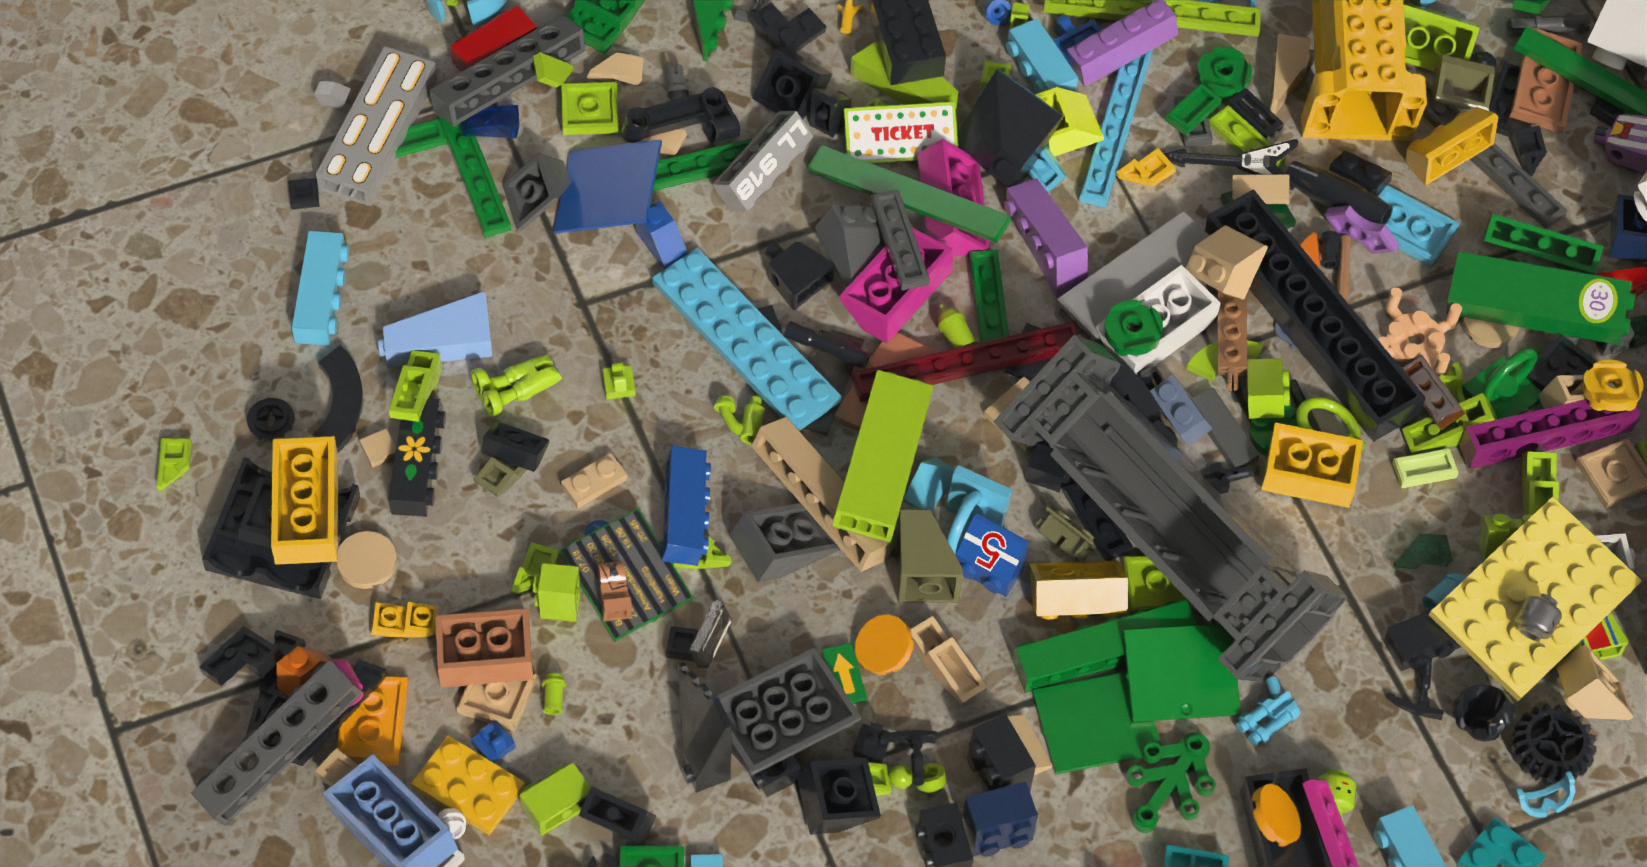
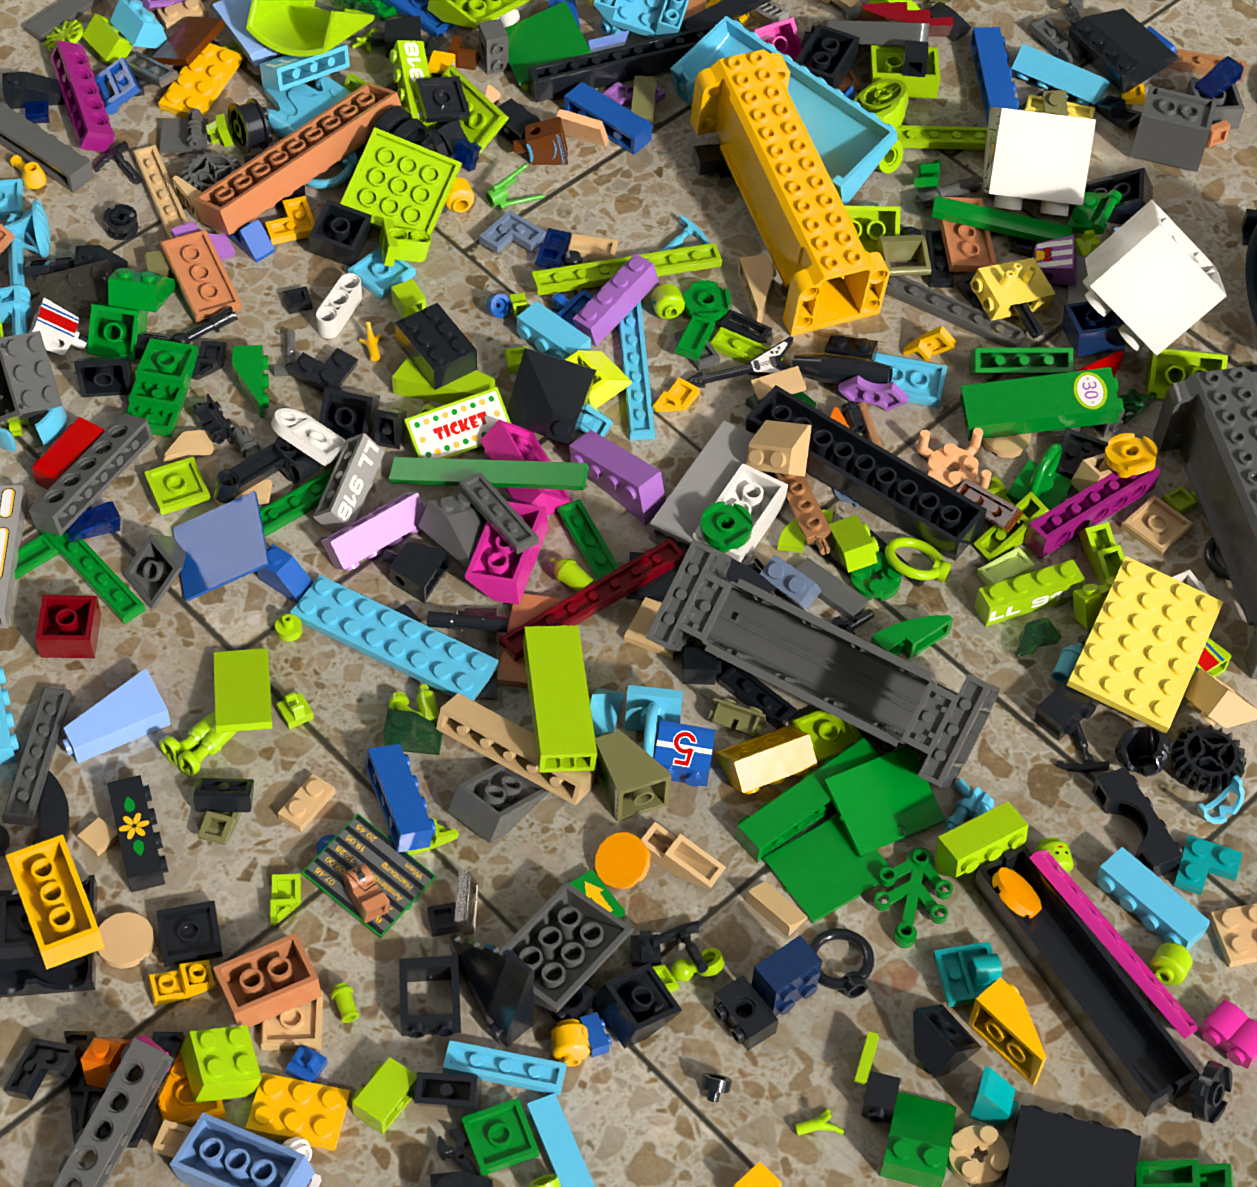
camera: 20 degrees left, 5 degrees down
lime slope [389,350,442,422] -> none
lime tile [533,52,574,88] -> none
lime brick [533,563,581,622] -> none
black brick [967,714,1036,792] -> none
yellow slope [1261,423,1363,508] -> none
yellow slope [1406,107,1498,186] -> none
flat silver head [1515,594,1562,641] -> none
none -> dark grey tile [2,687,72,826]
none -> dark red brick [35,595,101,658]
none -> black plate [156,900,223,967]
none -> lime brick [181,1025,262,1103]
none -> black hinge [193,394,234,444]
none -> lime tile [214,648,273,733]
none -> white tile [271,408,346,466]
none -> lime tile [275,614,303,642]
none -> brick [321,492,425,571]
none -> clear green slope [383,709,443,755]
none -> black window [399,955,461,1038]
none -> medium azure plate [443,1040,567,1096]
none -> yellow head [550,1019,590,1066]
none -> blue piece [579,1012,612,1058]
none -> lime head [651,284,685,320]
none -> black piece [808,928,875,999]
none -> green slope [870,615,953,659]
none -> yellow slope [902,326,956,362]
none -> lime slope [935,801,1029,878]
none -> light yellow piece [970,257,1056,339]
none -> lime brick [974,560,1085,627]
none -> black arch [1092,767,1183,877]

